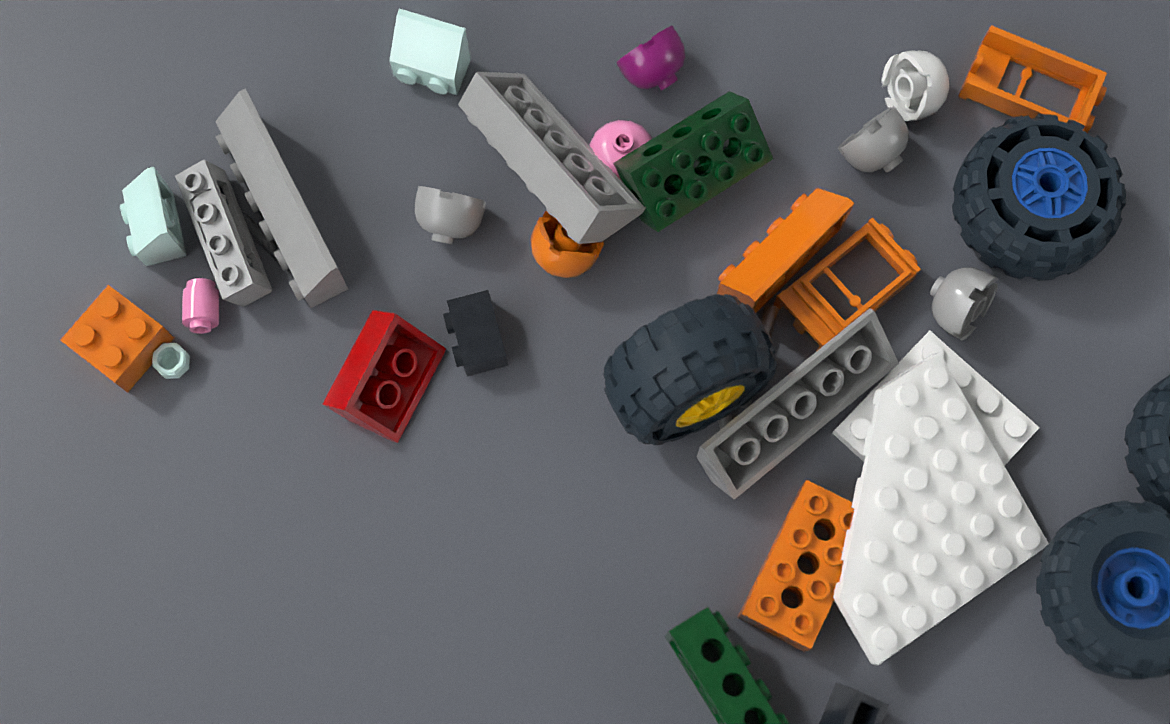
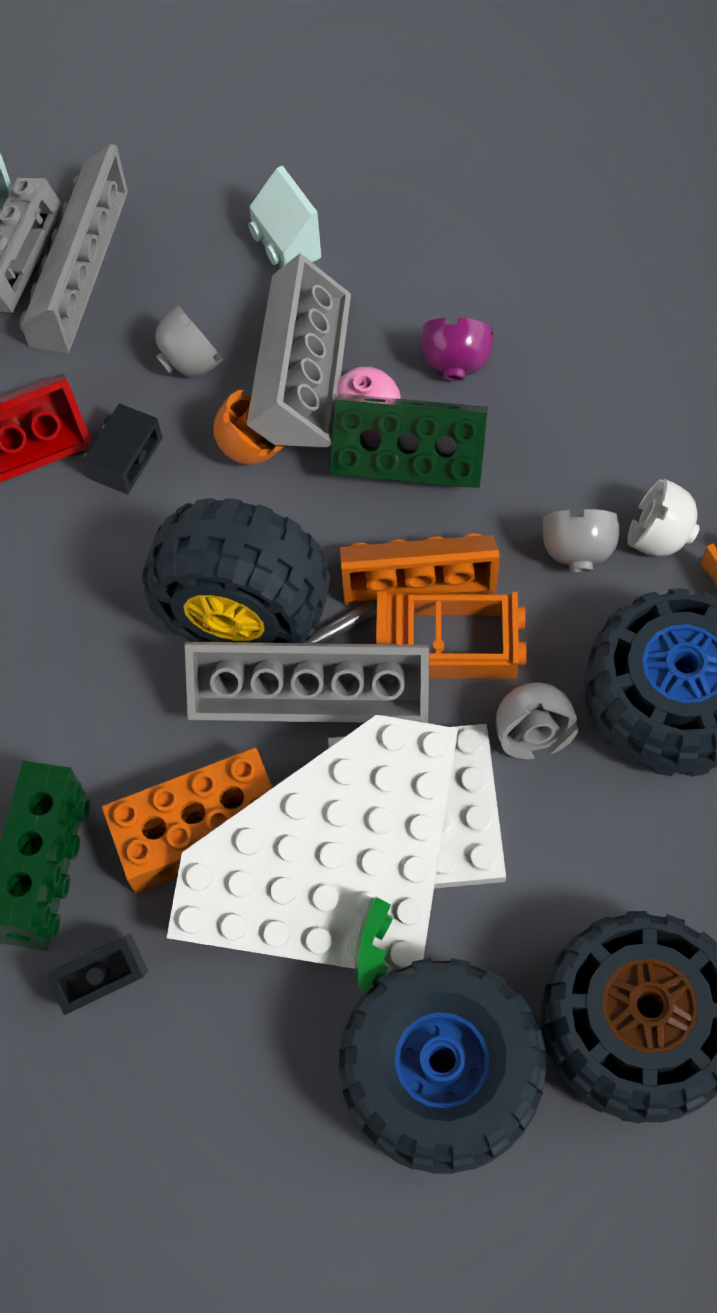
camera: 45 degrees right, 10 degrees down
none -> green slope [355,897,393,992]

